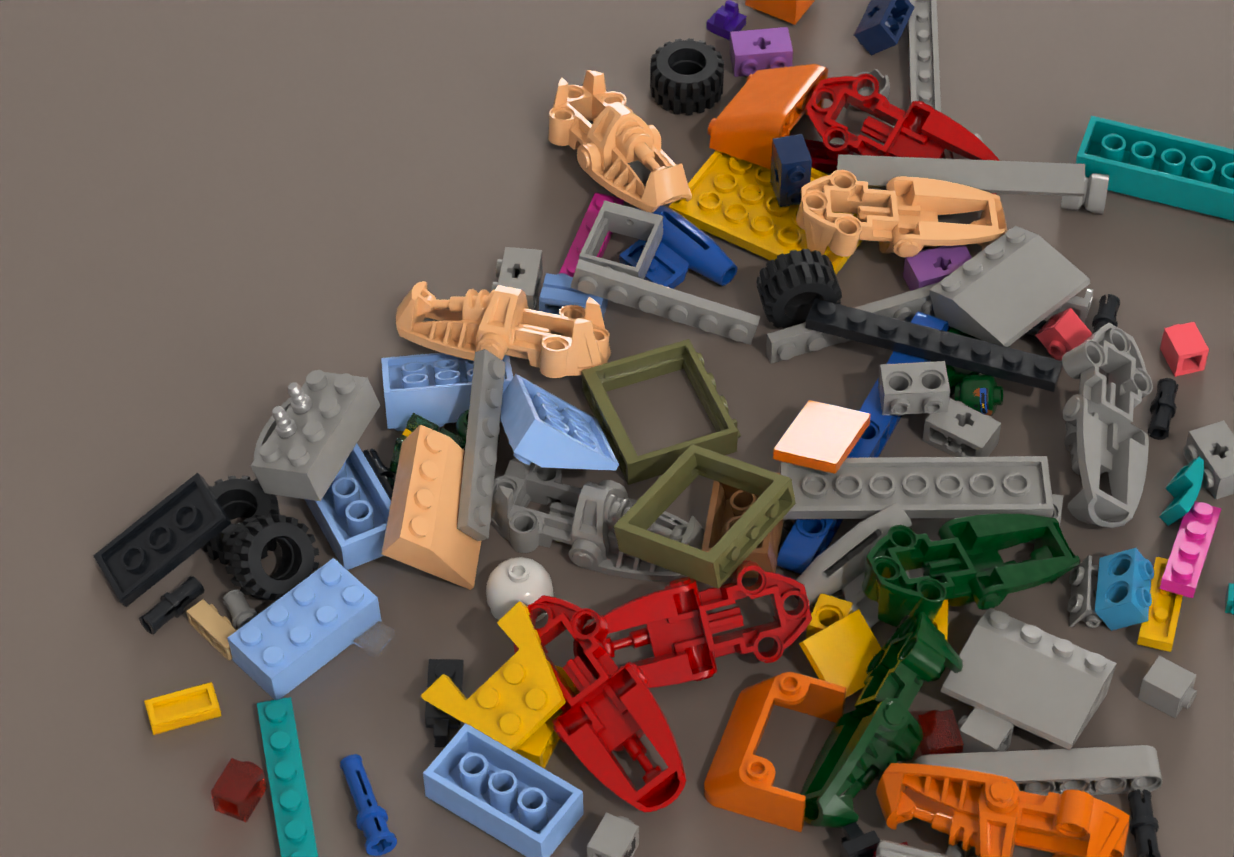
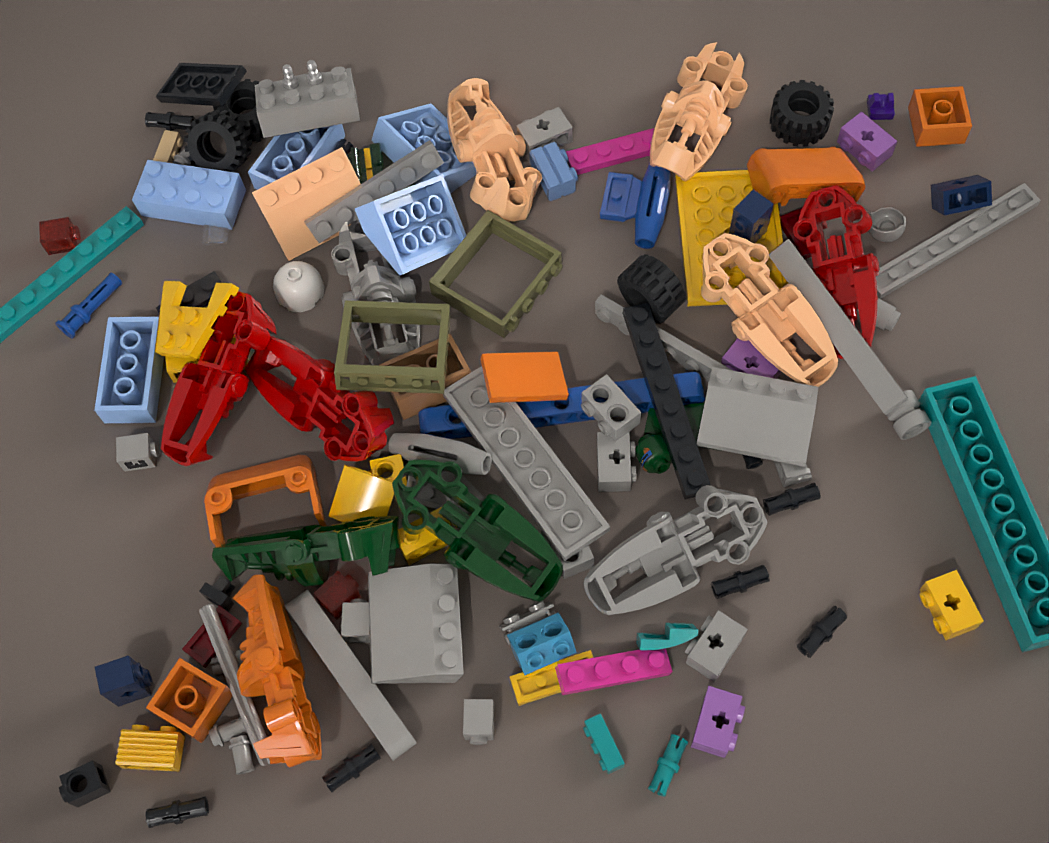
camera: 60 degrees right, 15 degrees up
yellow tile [144,682,222,735] -> none
light grey plate [570,259,760,345] -> none
light grey window [579,201,663,279] -> none
coral brick [1035,308,1092,361] -> none
coral brick [1160,322,1209,377] -> none

